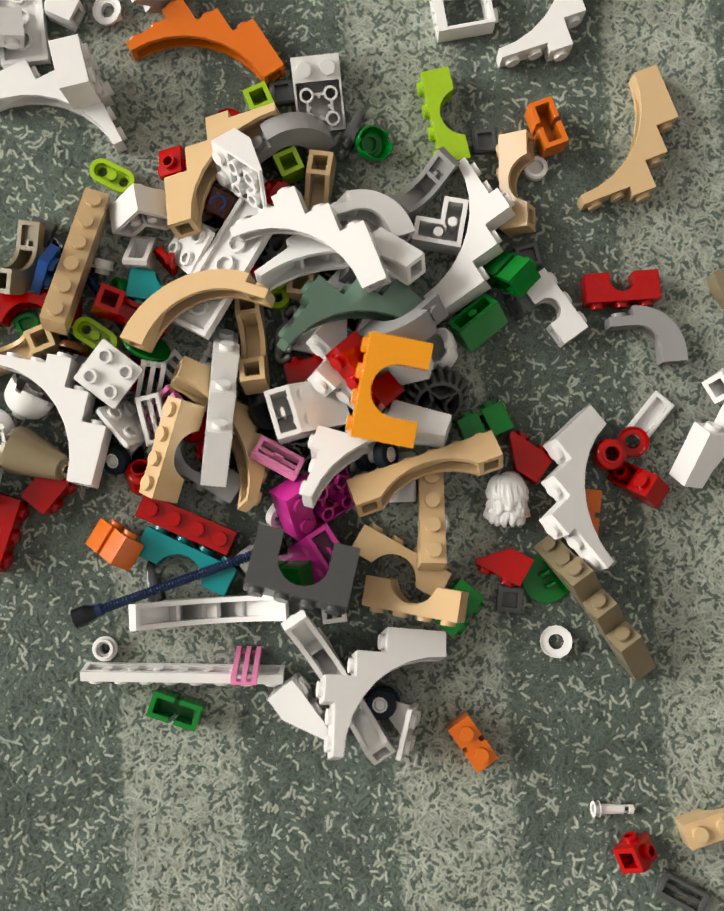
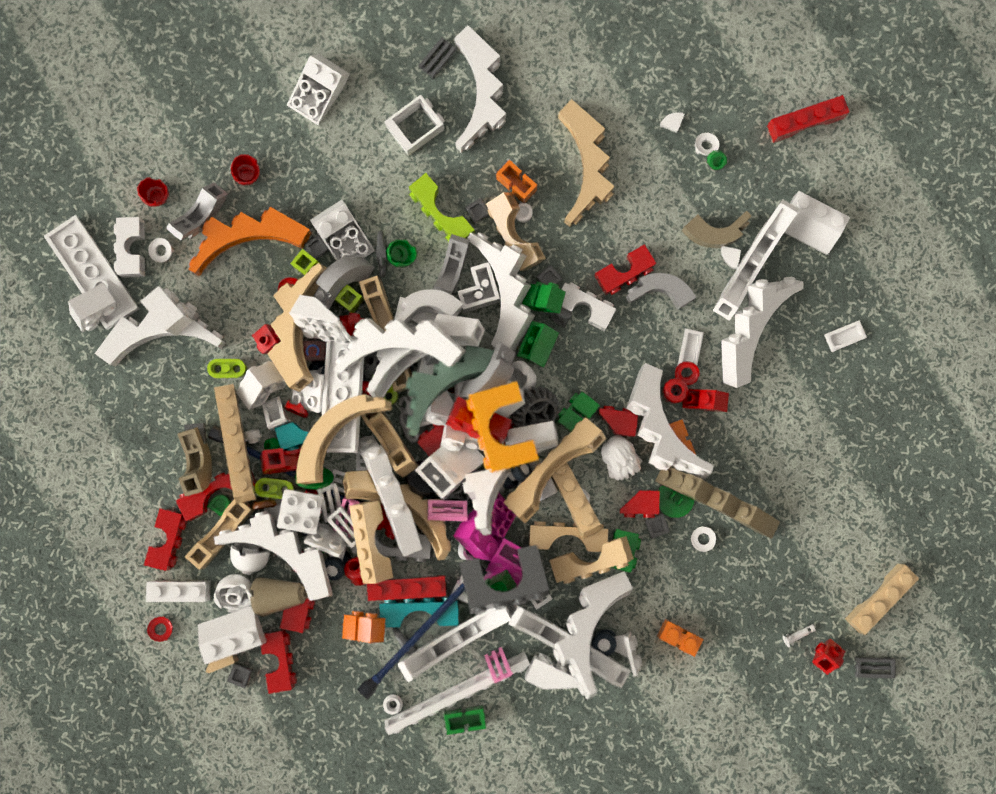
camera: 25 degrees left, 0 degrees up
blue wing [30,243,61,294] -> none

